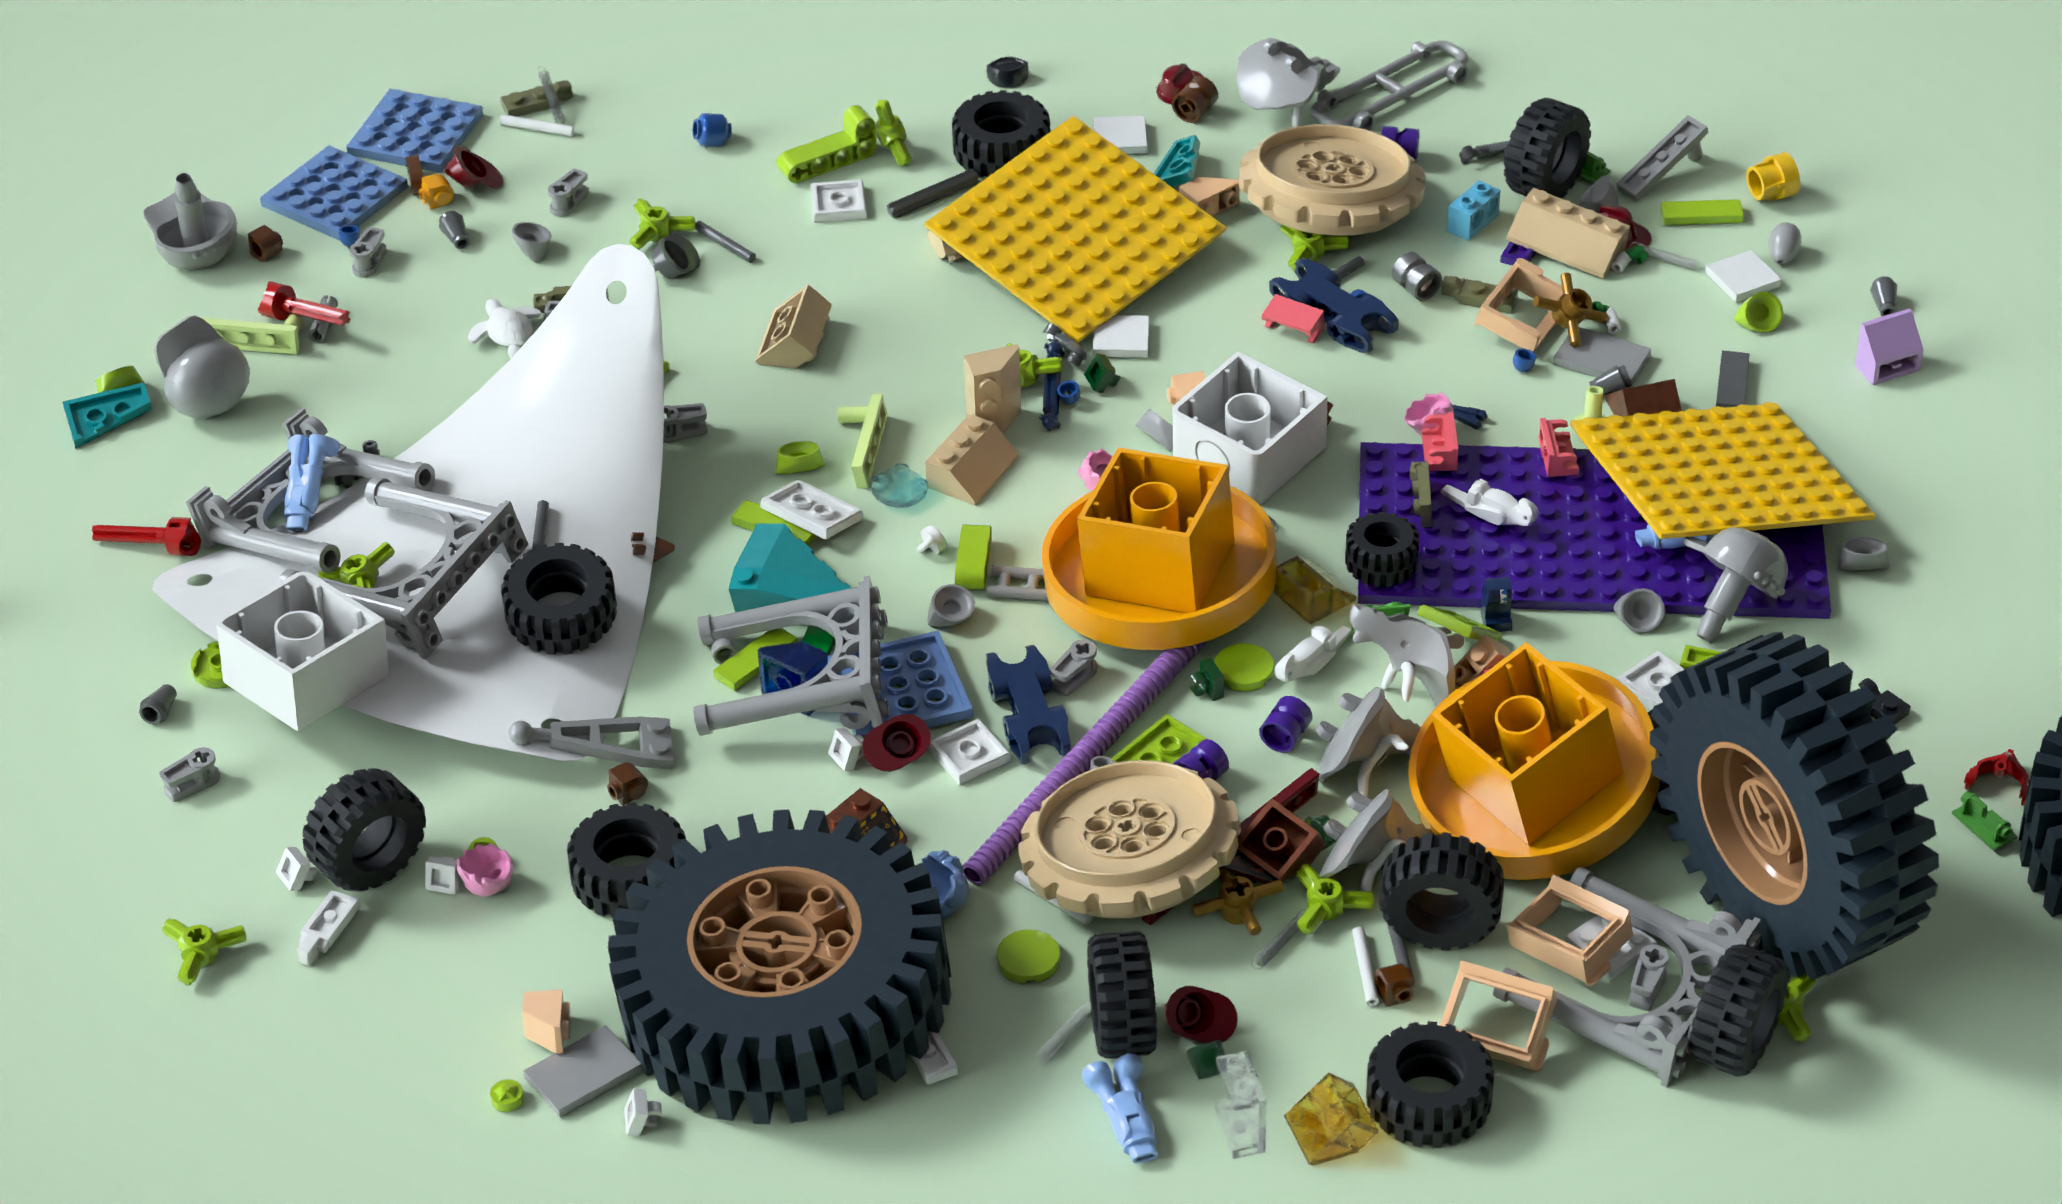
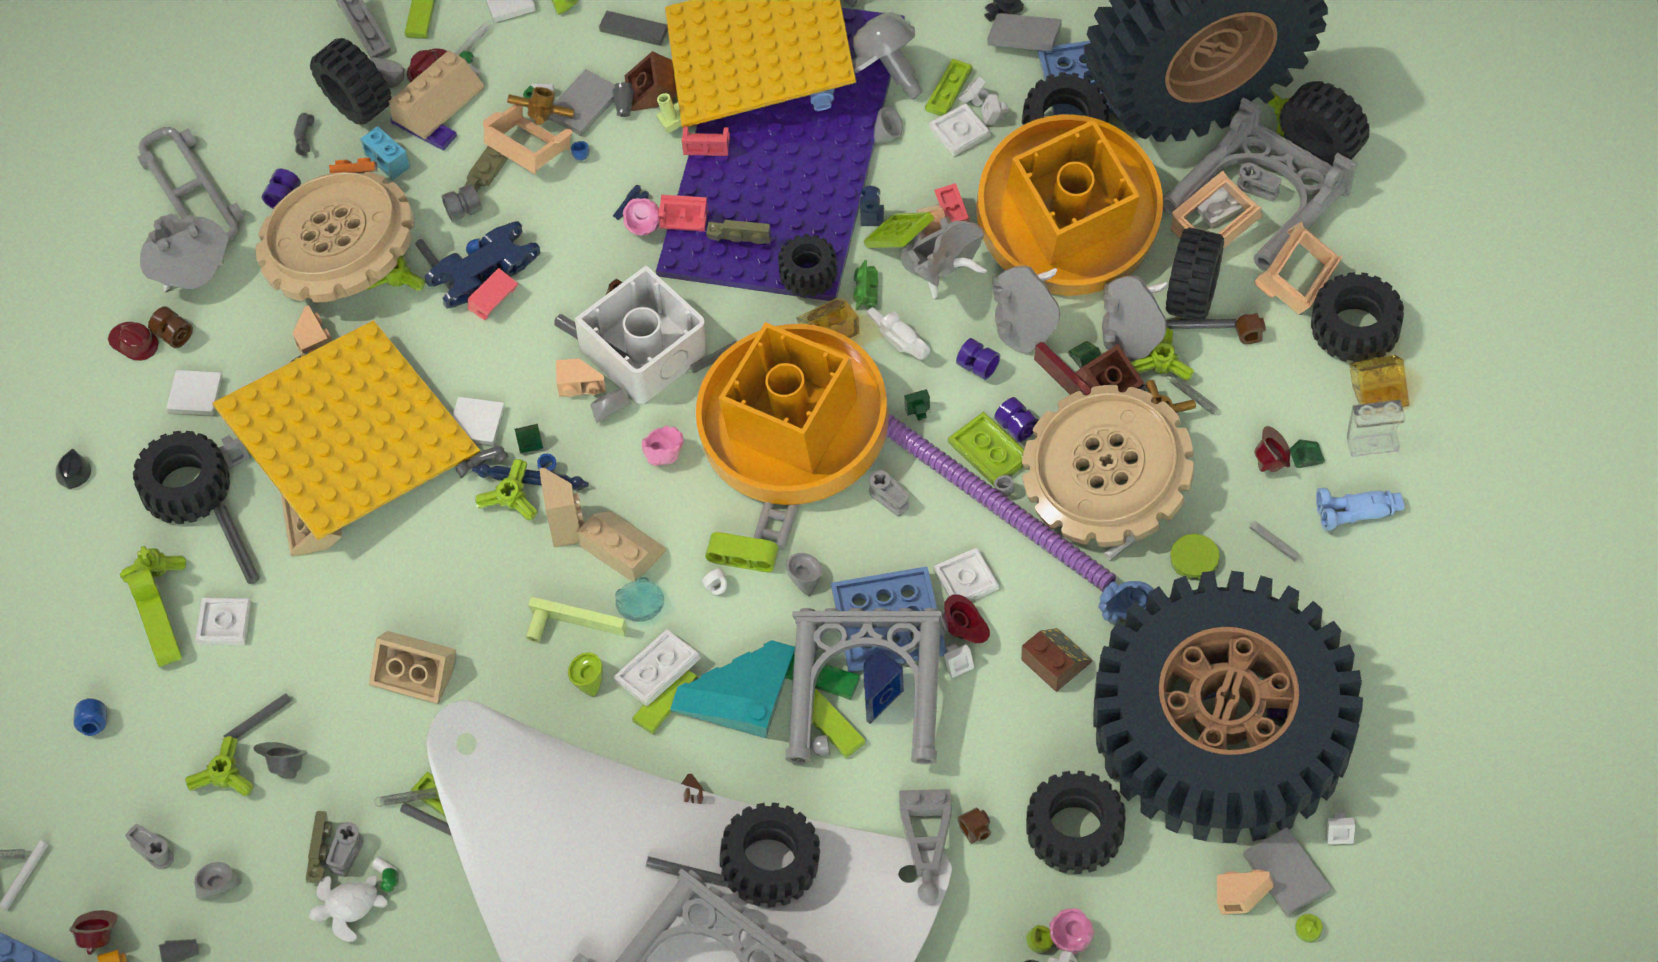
camera: 80 degrees left, 15 degrees up
dark blue piece [986,645,1071,764] -> none
black tyre [1087,931,1157,1059] -> none
teal wing [1154,134,1201,188] -> none
lime tile [1215,643,1274,692] -> none
white piece [1352,927,1379,1007] -> none
white animal [1441,479,1539,526] -> none
none -> orange plate [329,158,378,174]

